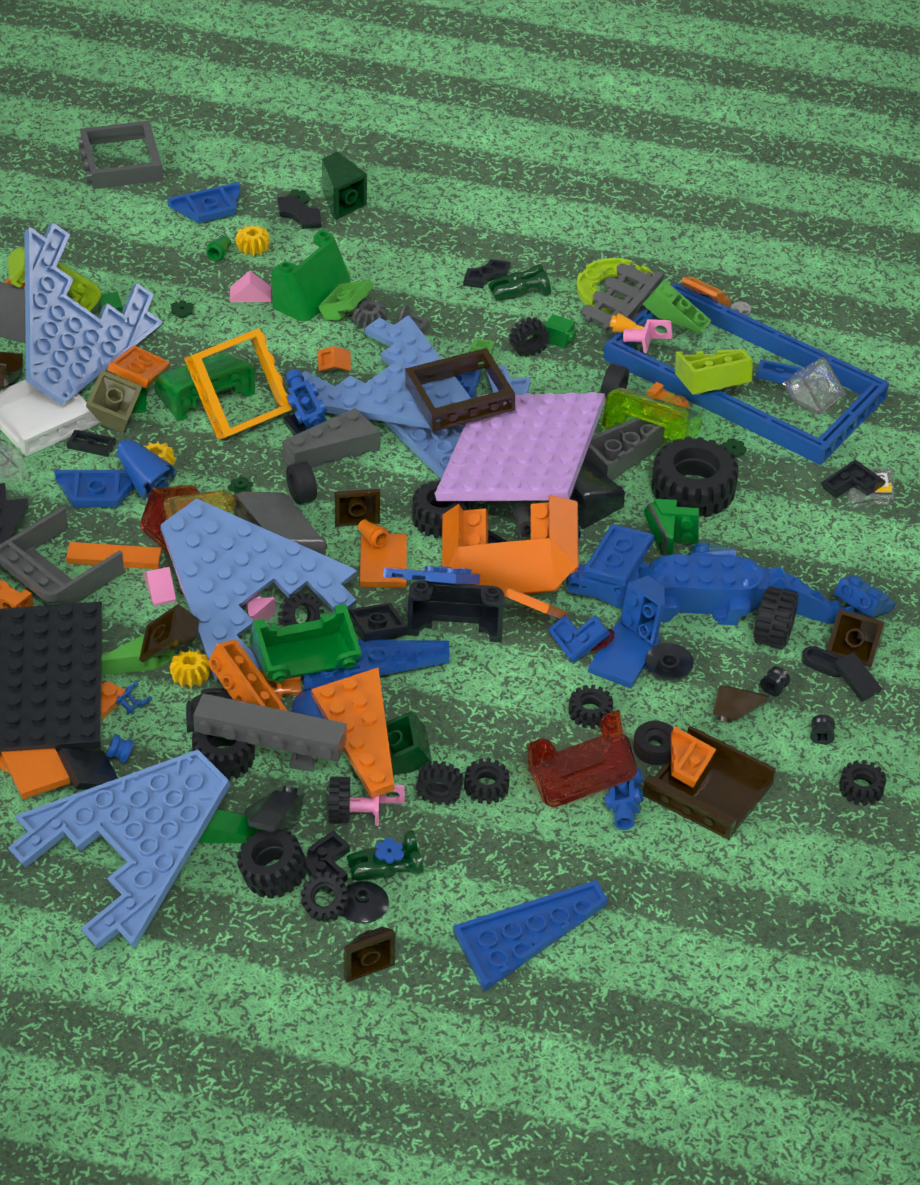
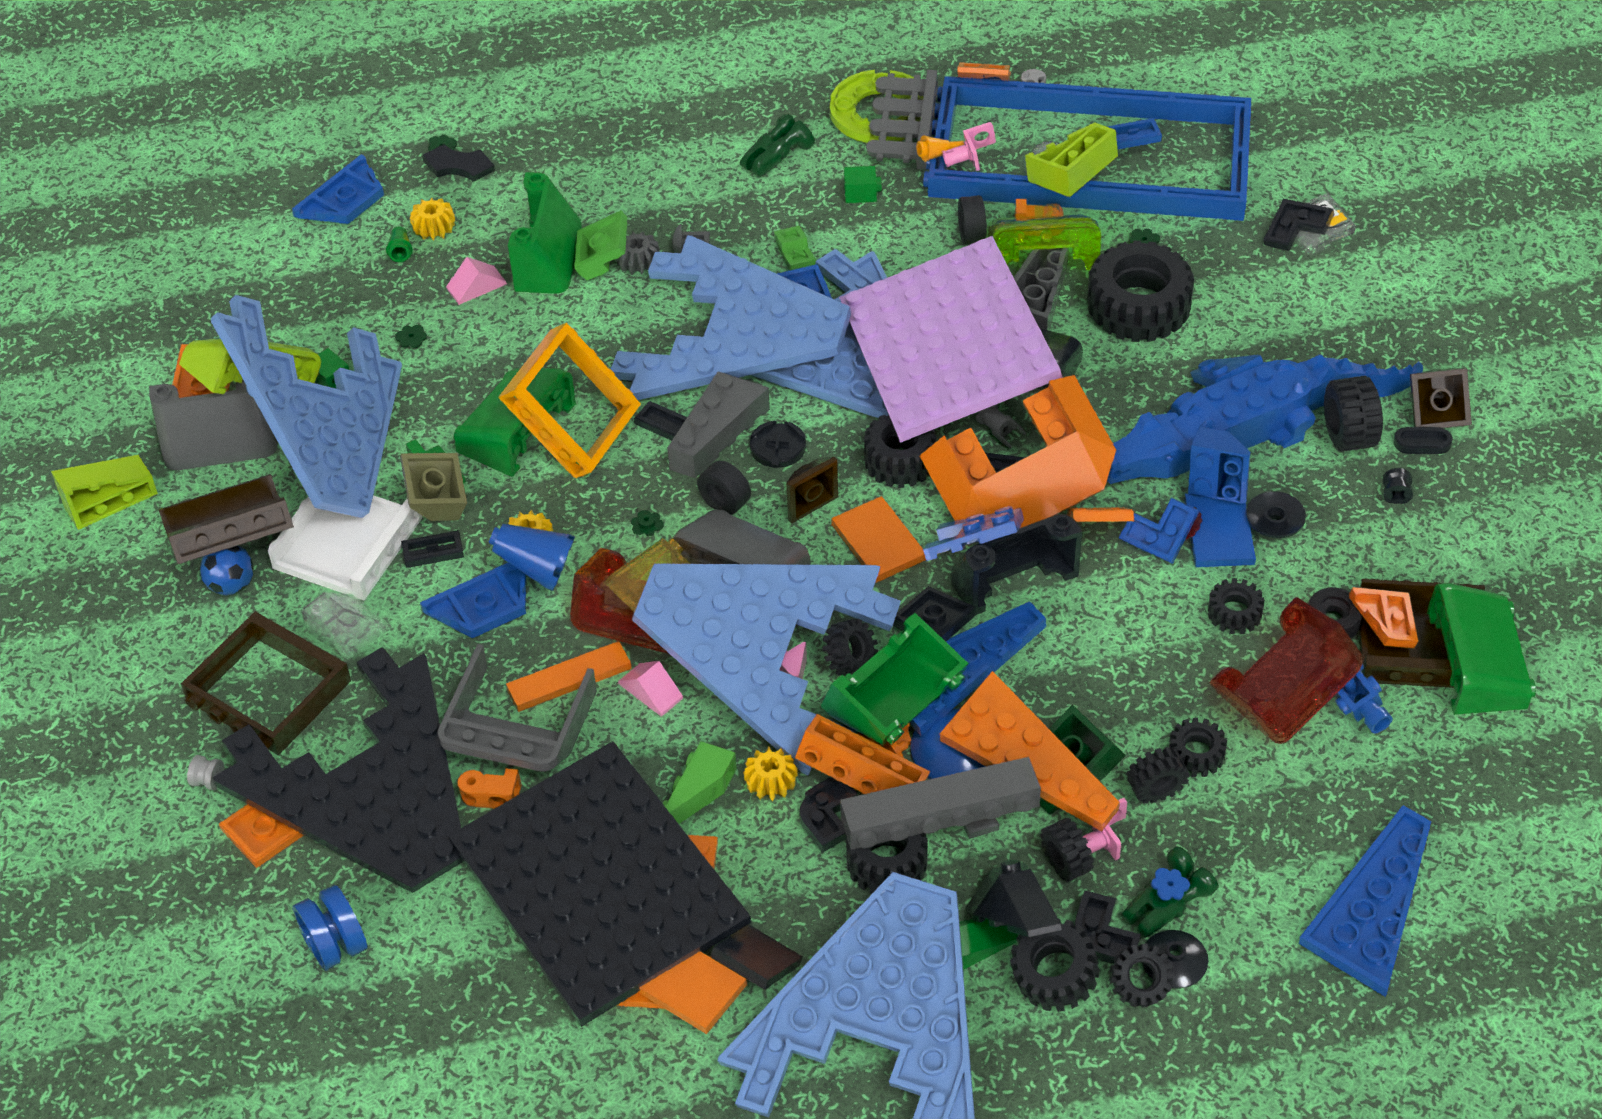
camera: 25 degrees left, 5 degrees up
dark grey window [77,121,163,189] -> none
blue wheel [106,733,134,764] -> none
orange tile [107,345,171,388] -> none
blue piece [116,681,152,715] -> none
dark brown slope [139,604,200,662] -> none
blue brick [285,369,327,429] -> none
orange panel [318,346,351,372] -> none
dark green slope [322,152,367,220] -> none
dark brown slope [344,927,396,983] -> none
orange cone [358,519,389,548] -> none
dark brown window [405,348,515,432] -> none
black tile [463,259,511,288] -> none
black tyre [509,317,550,358] -> none
blue tile [583,524,654,587] -> none
bright green slope [643,280,711,333] -> none
green piece [644,499,699,556] -> none
dark brown slope [713,685,770,723] -> none
clear slope [783,357,846,415] -> none
black wheel [810,714,835,745] -> none
black tile [833,652,882,702] -> none
blue plate [834,575,896,617] -> none
black tyre [839,760,886,806] -> none
none -> black tile [750,421,806,468]
none -> green windscreen [1427,583,1536,715]

